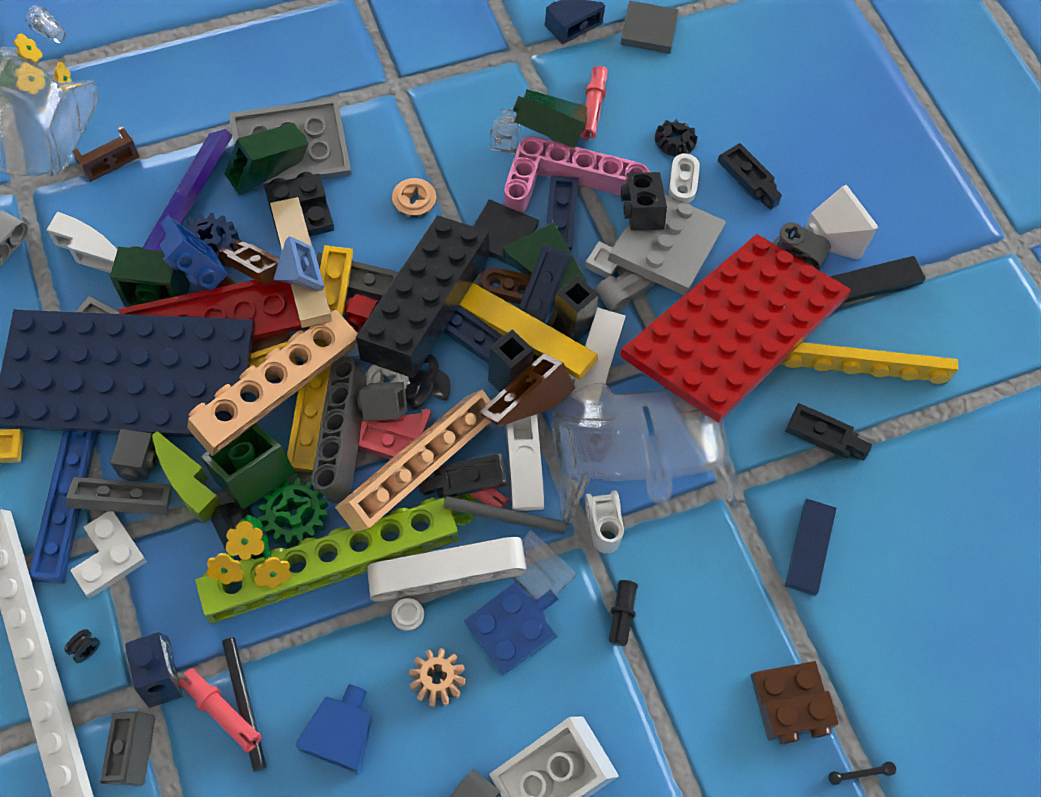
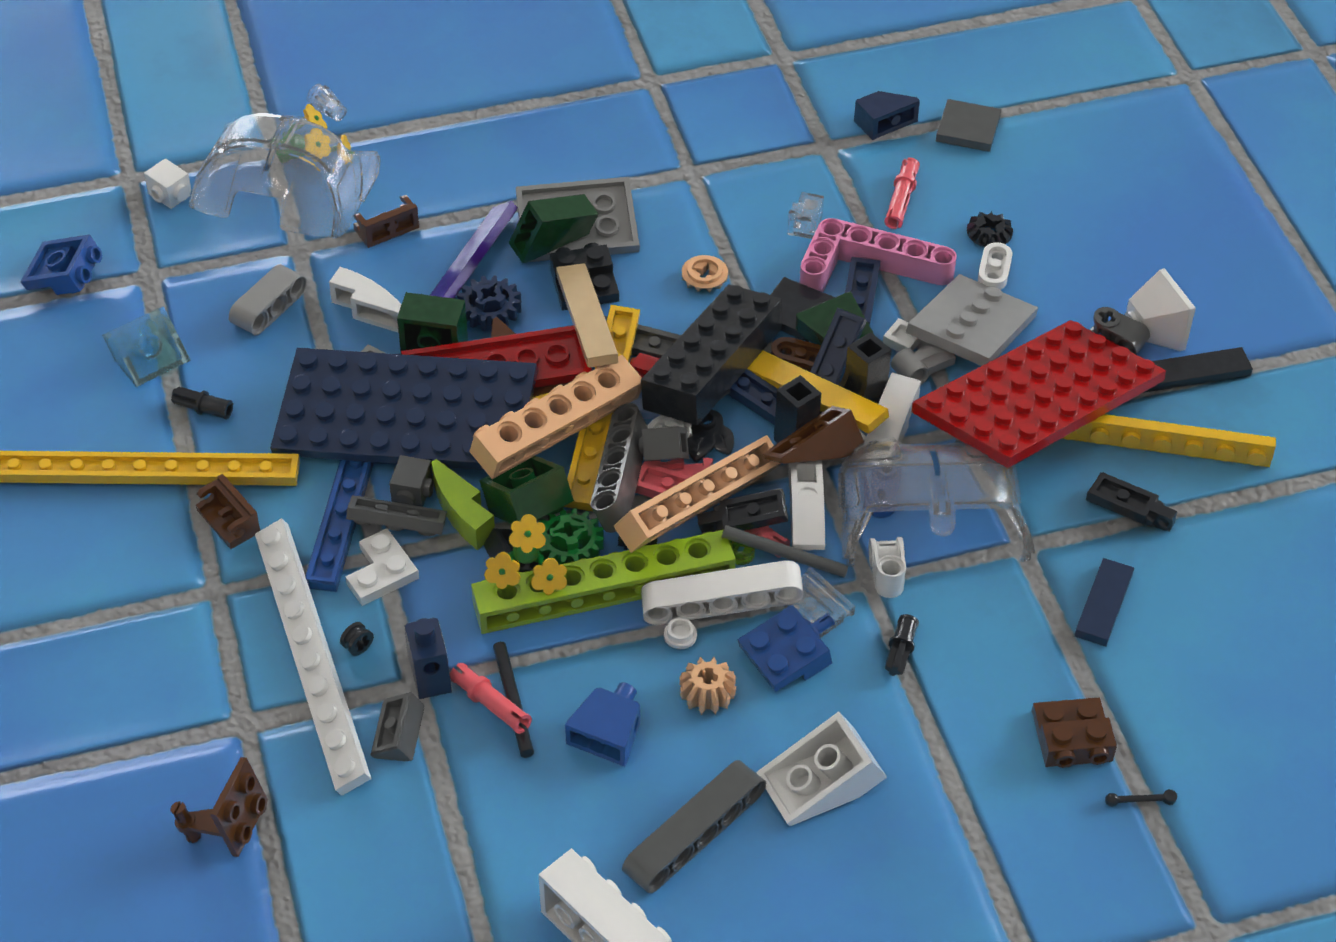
camera: 10 degrees right, 15 degrees down
blue plate [160,215,228,291] -> none
reddish brown hinge [218,240,280,284] -> none
medium blue slope [273,236,324,291] -> none
dark green slope [512,89,587,148] -> none
black brick [621,172,667,230] -> none
black hinge [718,143,782,210] -> none

